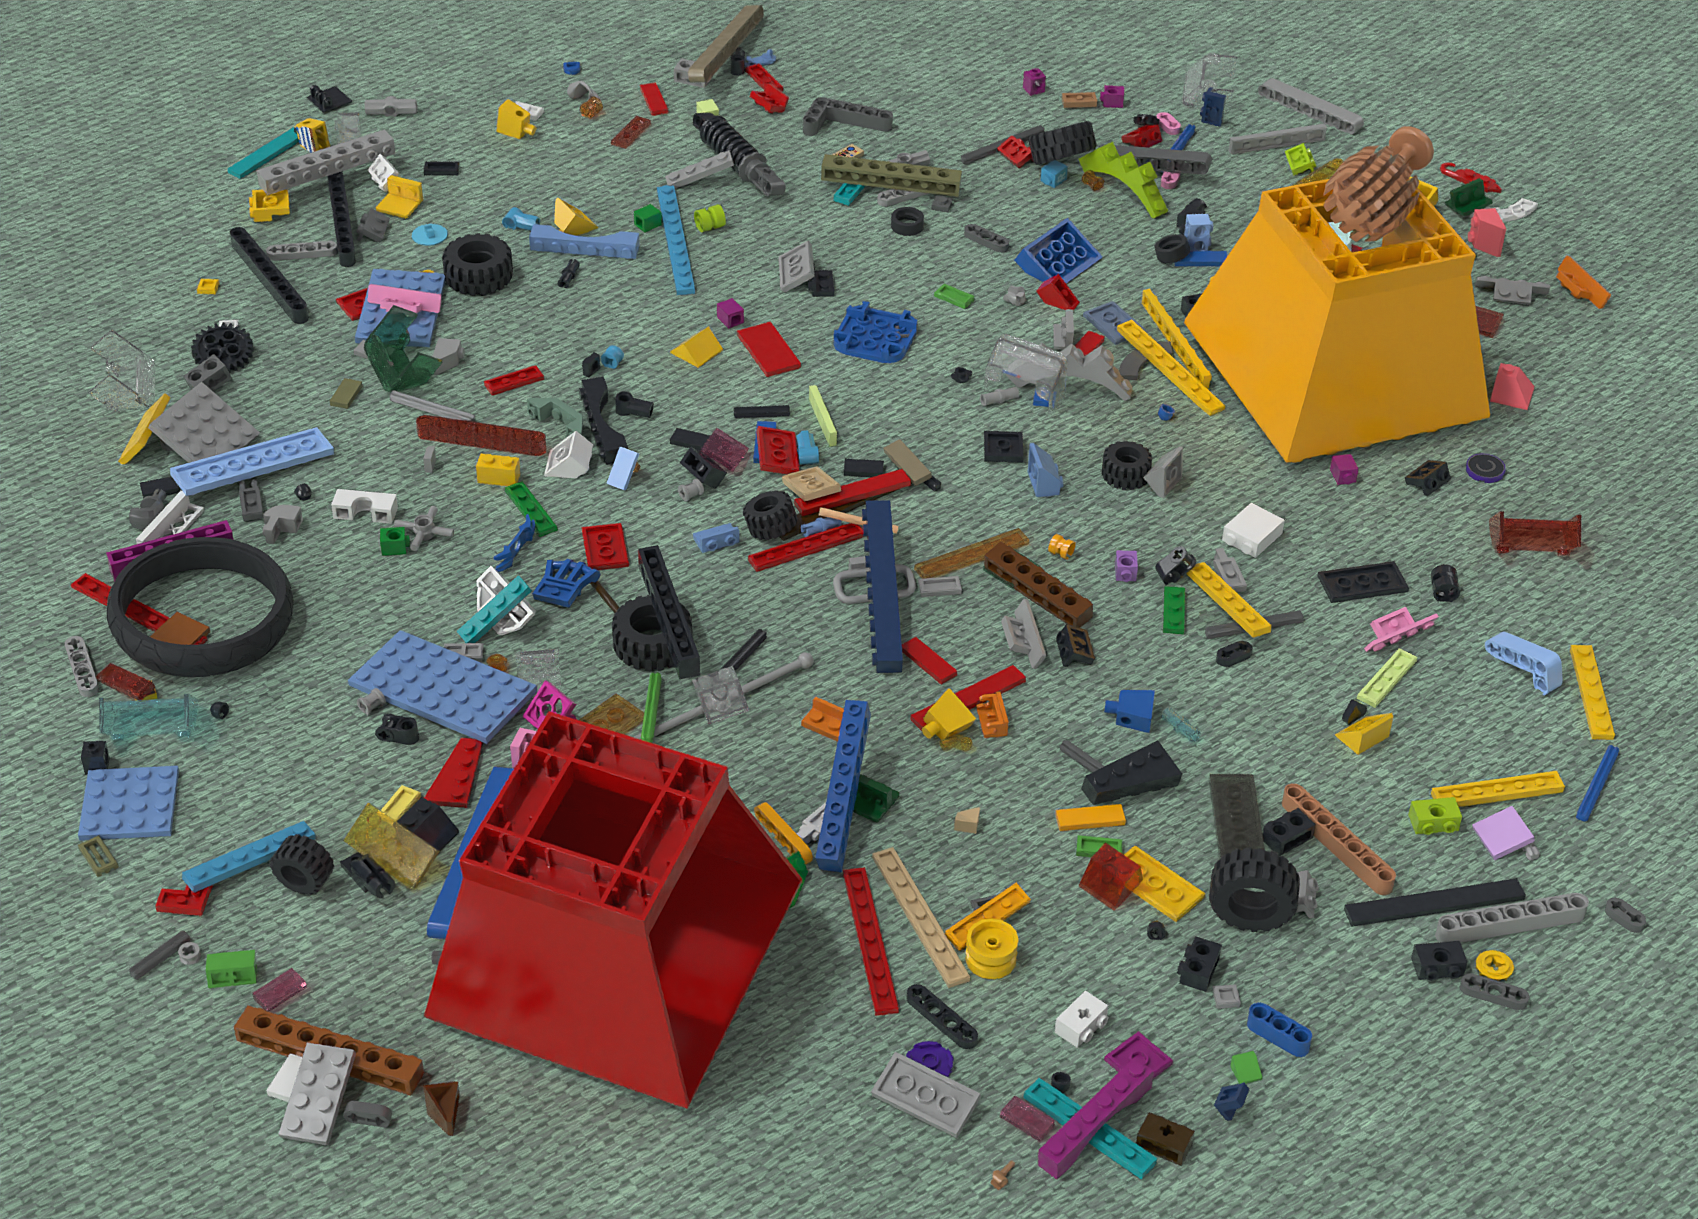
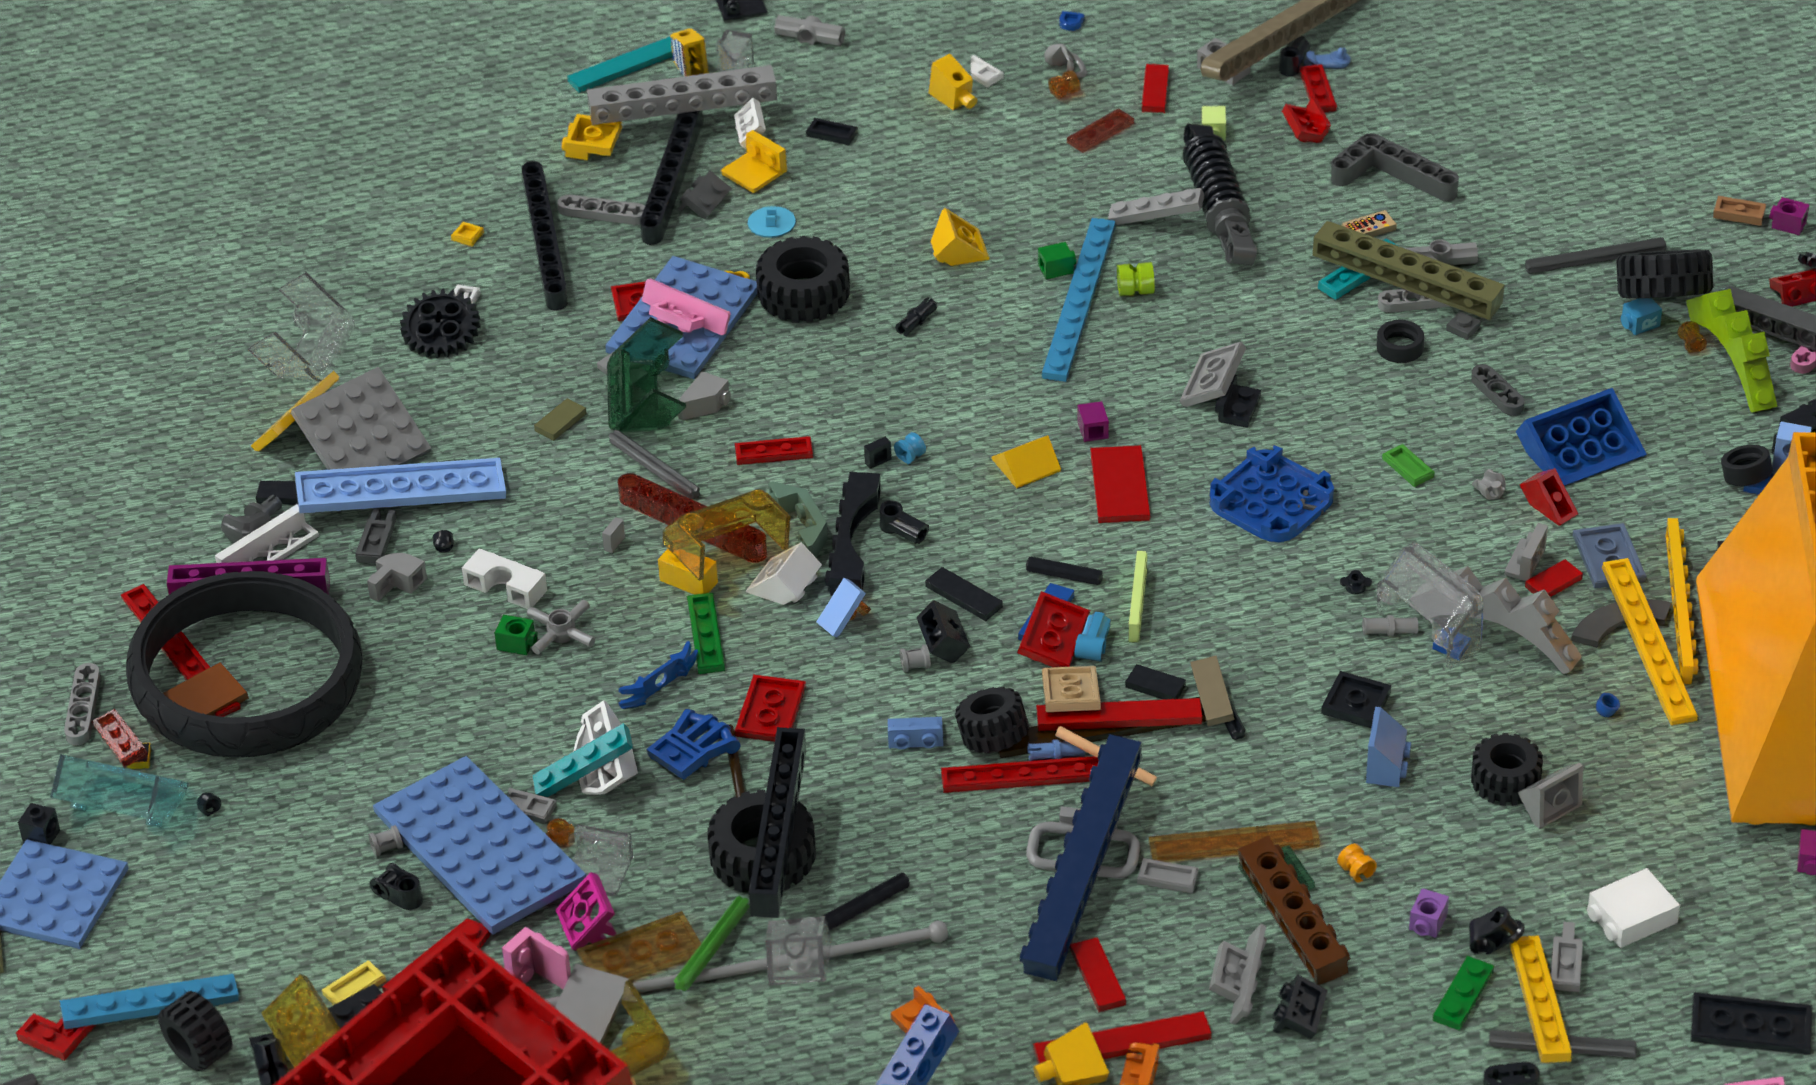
camera: 25 degrees right, 0 degrees up
dark grey brick [183,355,232,391] -> none
dark azure piece [502,207,540,230] -> none
medium blue arch [529,224,640,259] -> none
clear pink tile [700,428,749,472] -> none
red bracket [997,135,1033,168] -> none
magenta brick [1023,68,1046,96] -> none
none -> clear yellow windscreen [662,489,790,581]

